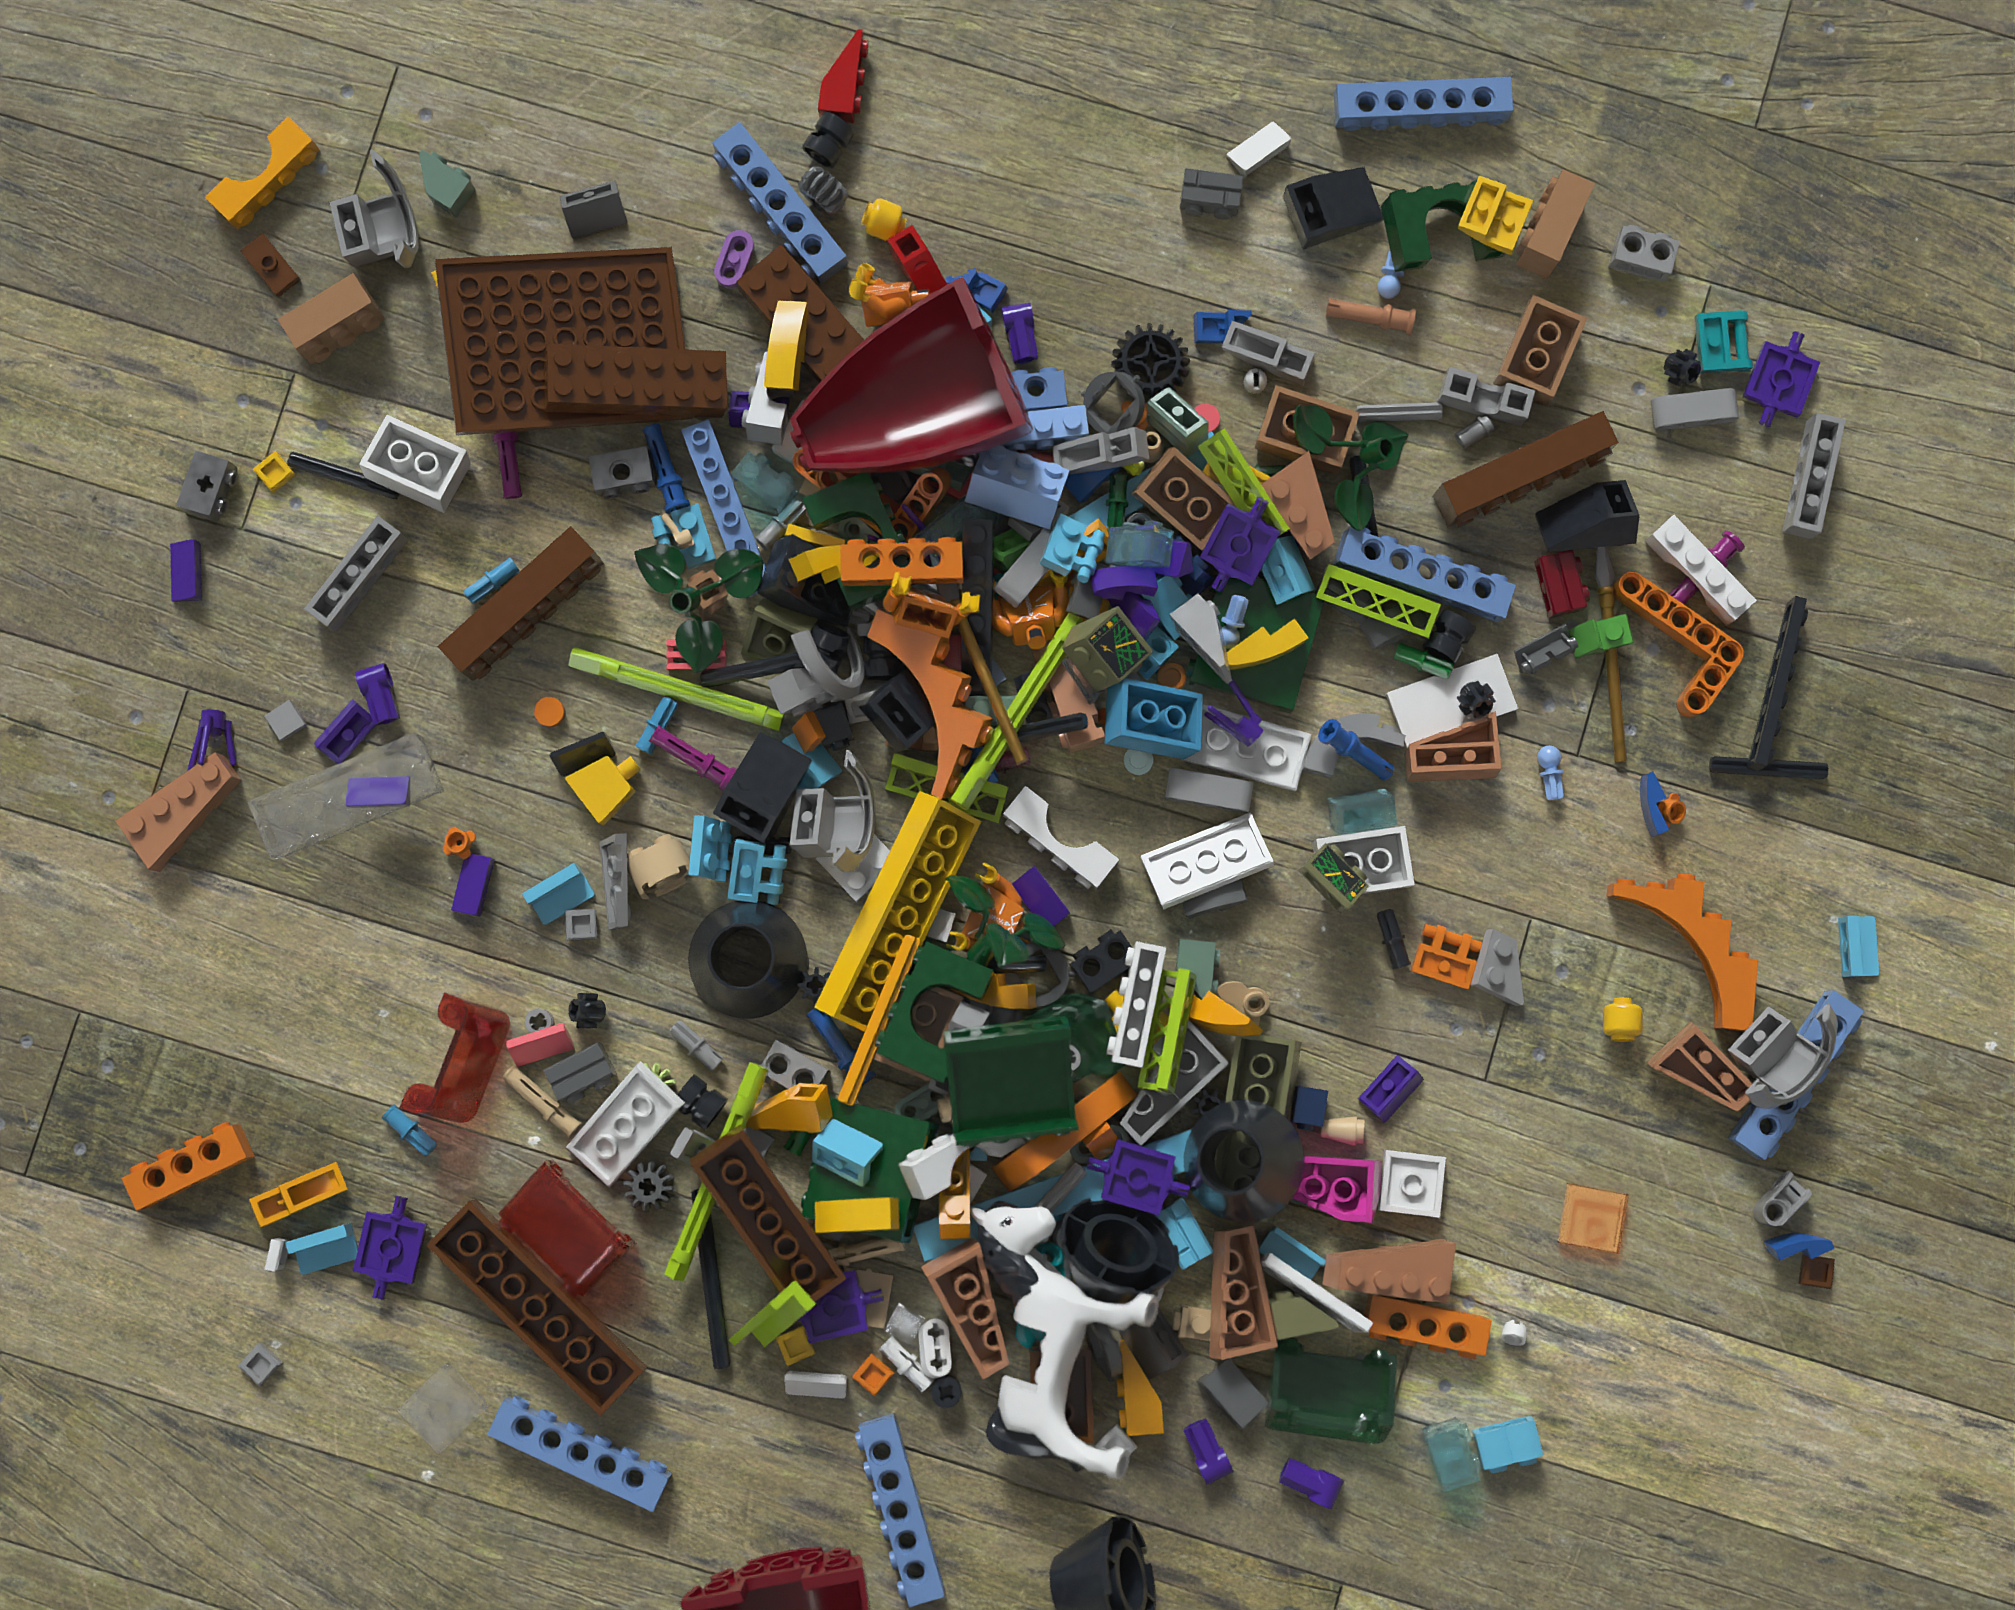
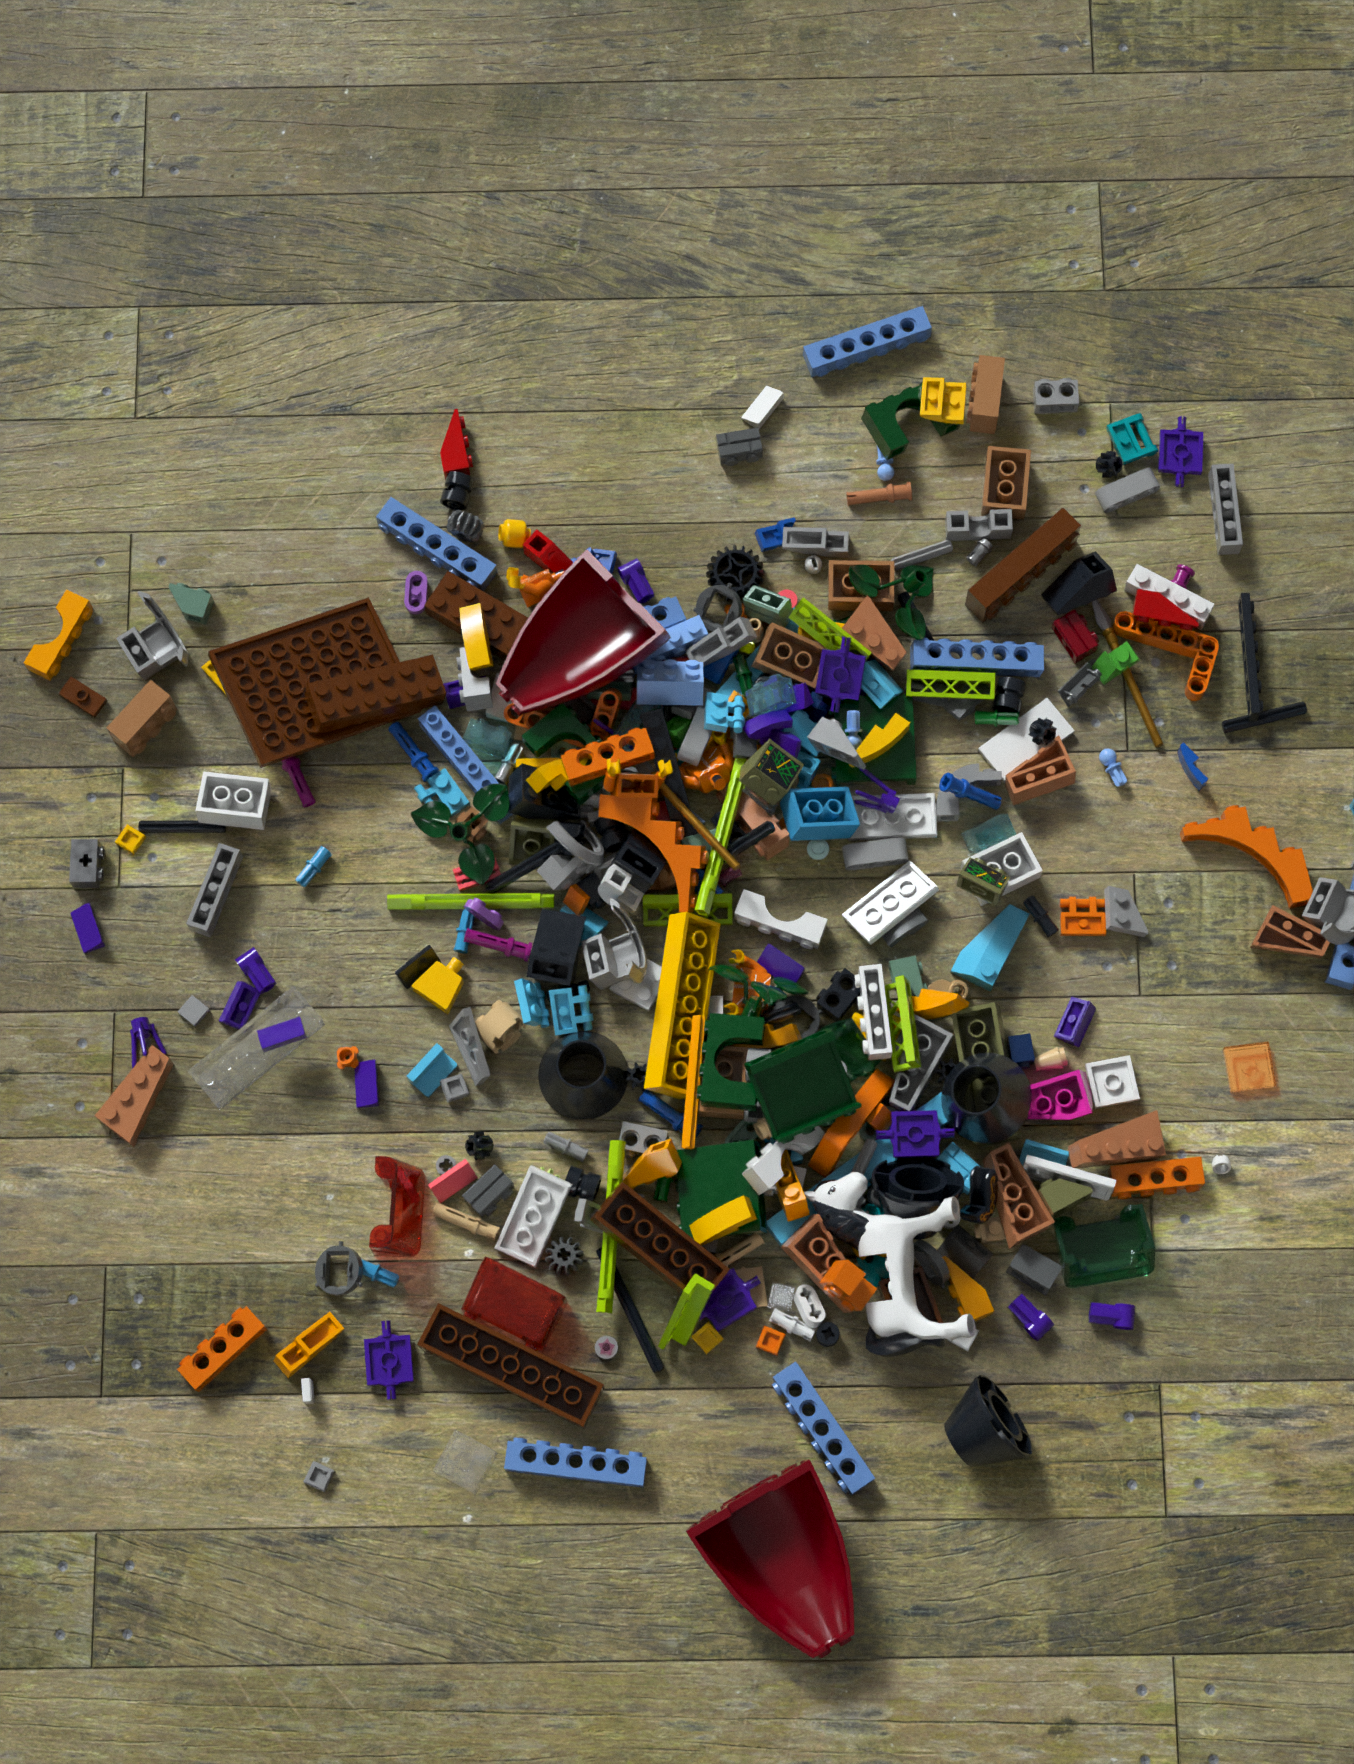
camera: 15 degrees left, 10 degrees down
medium azure panel [285,1223,358,1275] -> none
reddish brown brick [437,526,604,681] -> none
orange tile [534,697,565,727] -> none
dark grey panel [560,180,627,239] -> none
flat silver brick [588,446,656,499] -> none
tan hand [661,513,695,549] -> none
white slope [785,1371,848,1398] -> none
medium azure panel [812,1119,883,1187] -> none
black slope [1283,167,1384,250] -> none
clear light blue brick [1421,1417,1482,1492] -> none
medium azure brick [1472,1416,1544,1473] -> none
yellow head [1603,997,1643,1042] -> none
orange plate [1657,793,1686,827] -> none
none -> dark grey piece [315,1241,363,1296]
none -> medium lavender plate [464,898,504,931]
none -> light grey tile [595,1336,618,1360]
none -> white brick [598,864,644,914]
none -> orange brick [819,1260,877,1312]
none -> medium azure wedge [950,904,1029,992]
none -> black animal [960,1166,998,1224]
none -> red slope [1131,589,1199,631]

